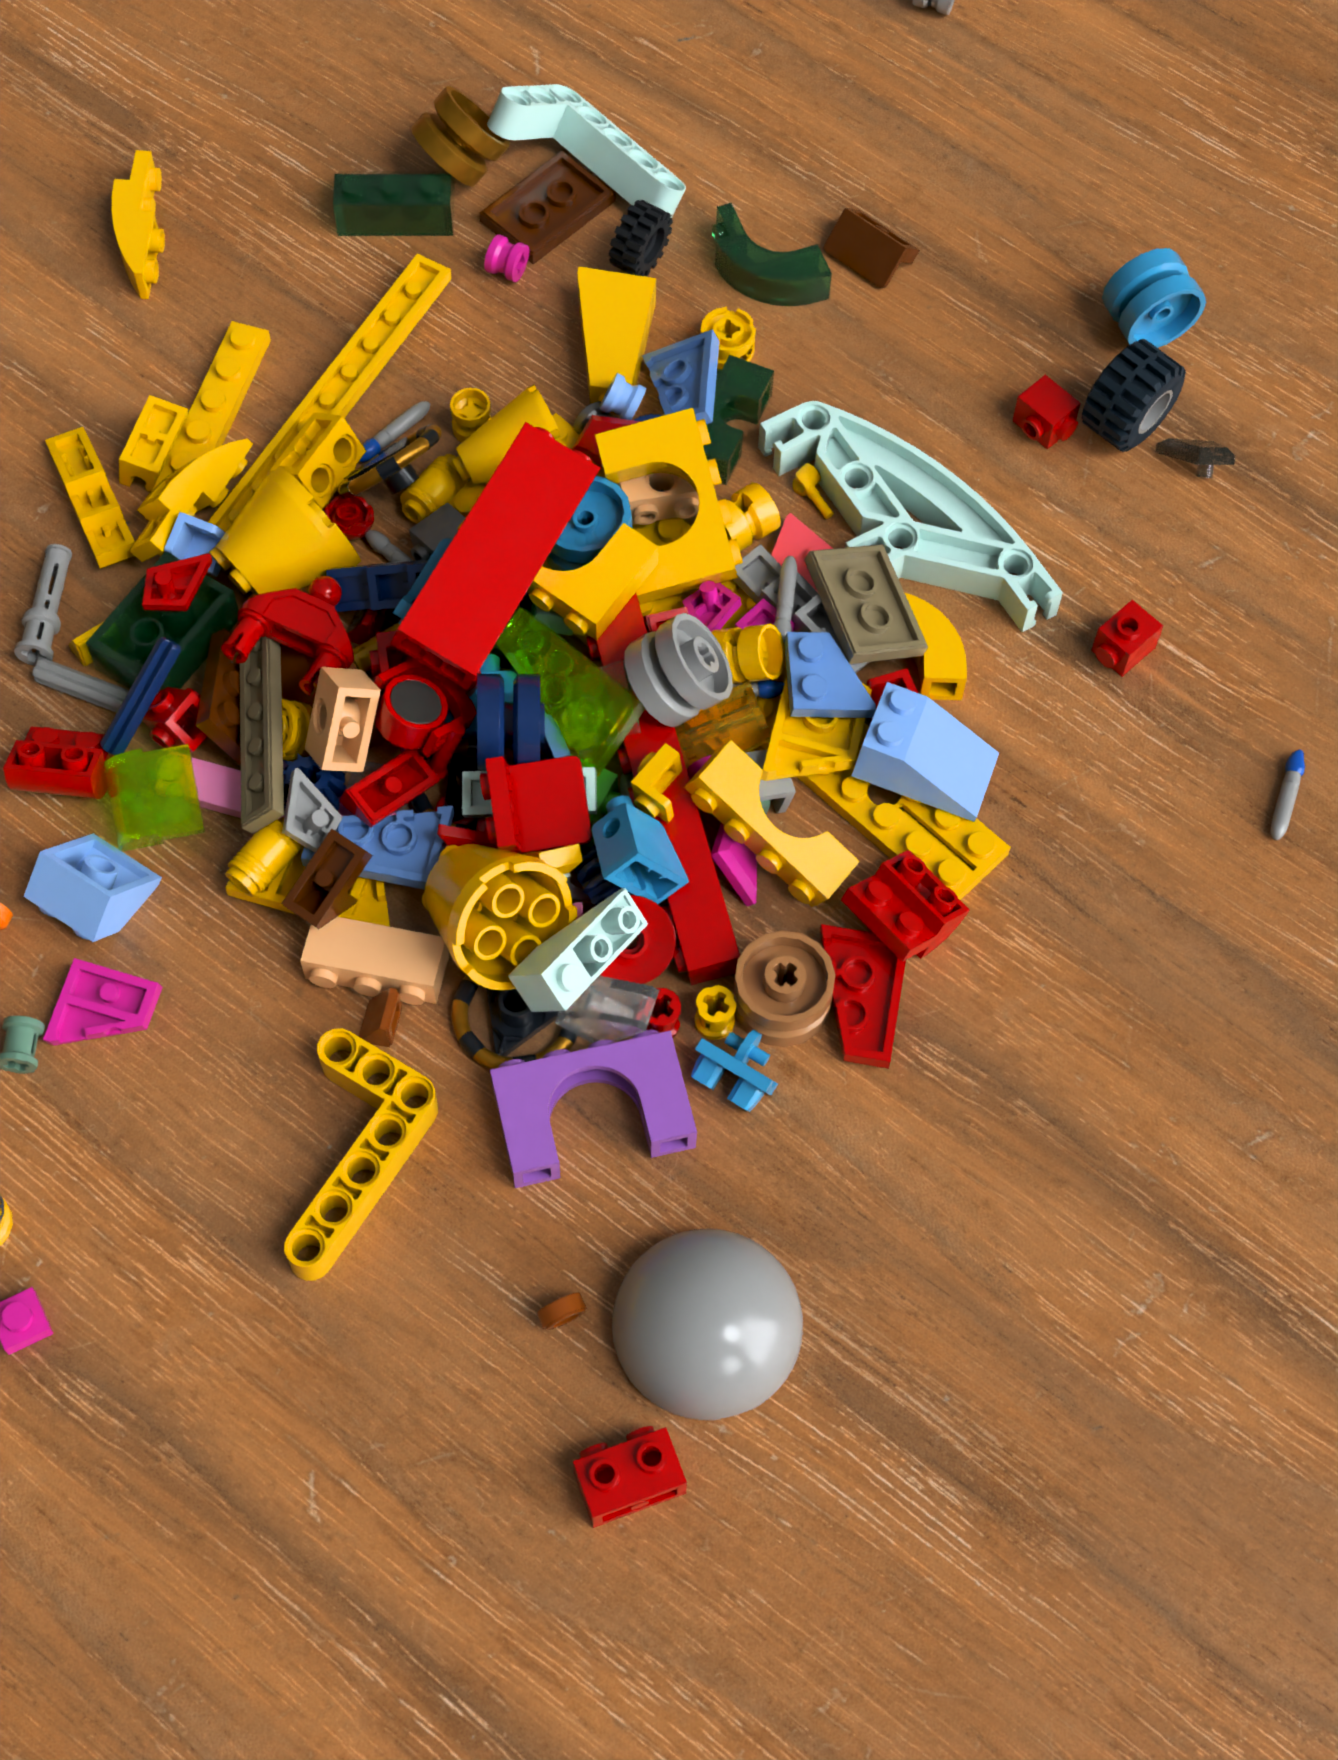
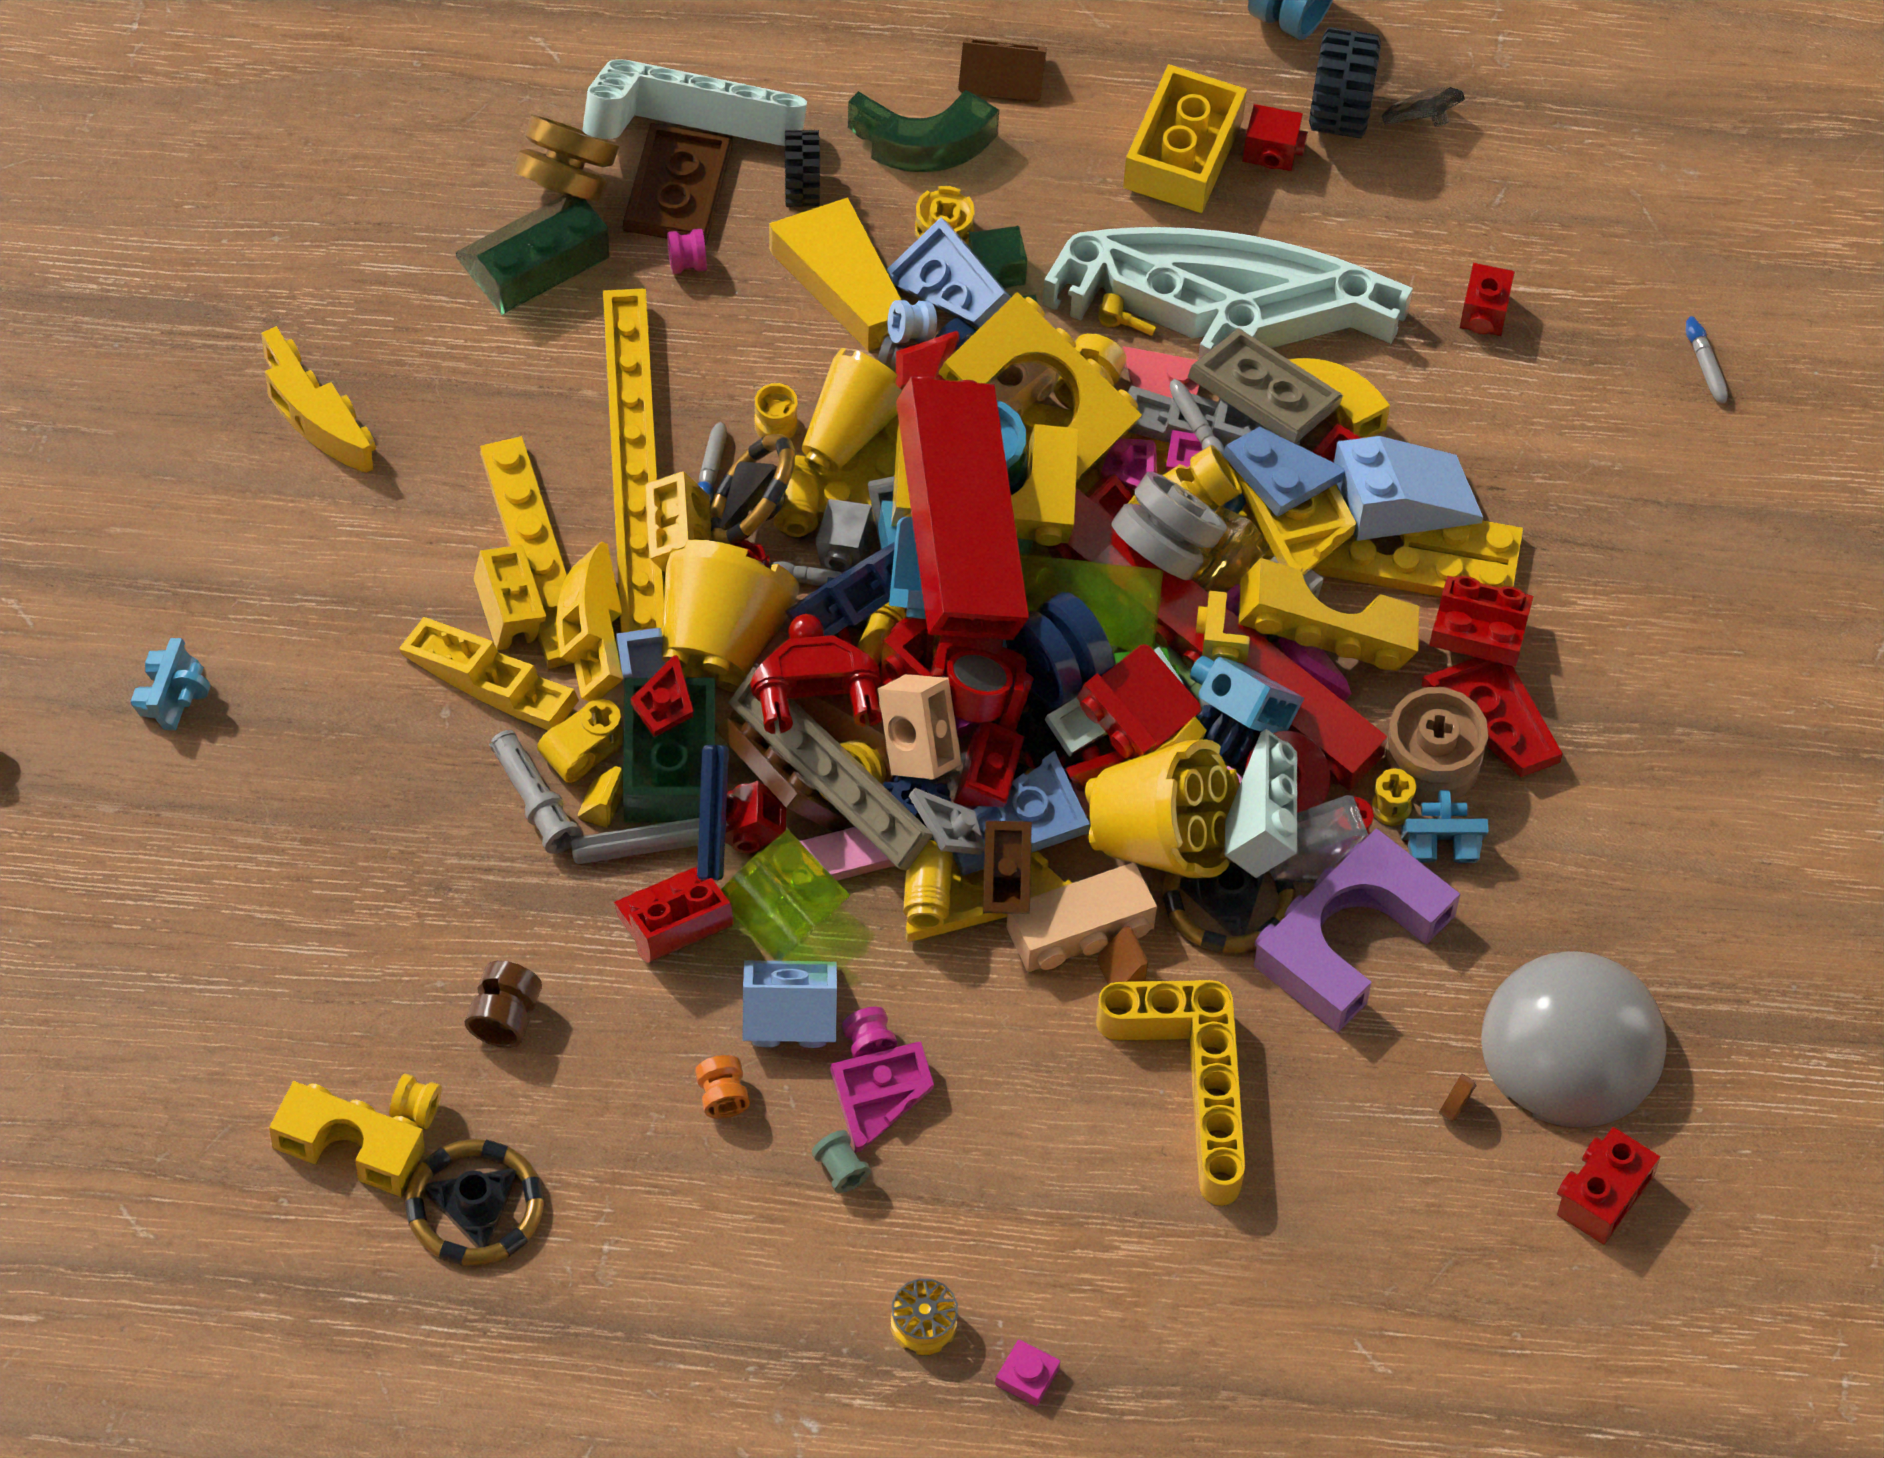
camera: 35 degrees left, 5 degrees down
none -> yellow piece [537,699,624,783]
none -> dark pink wheel [842,1006,897,1058]
none -> yellow brick [1123,64,1247,213]

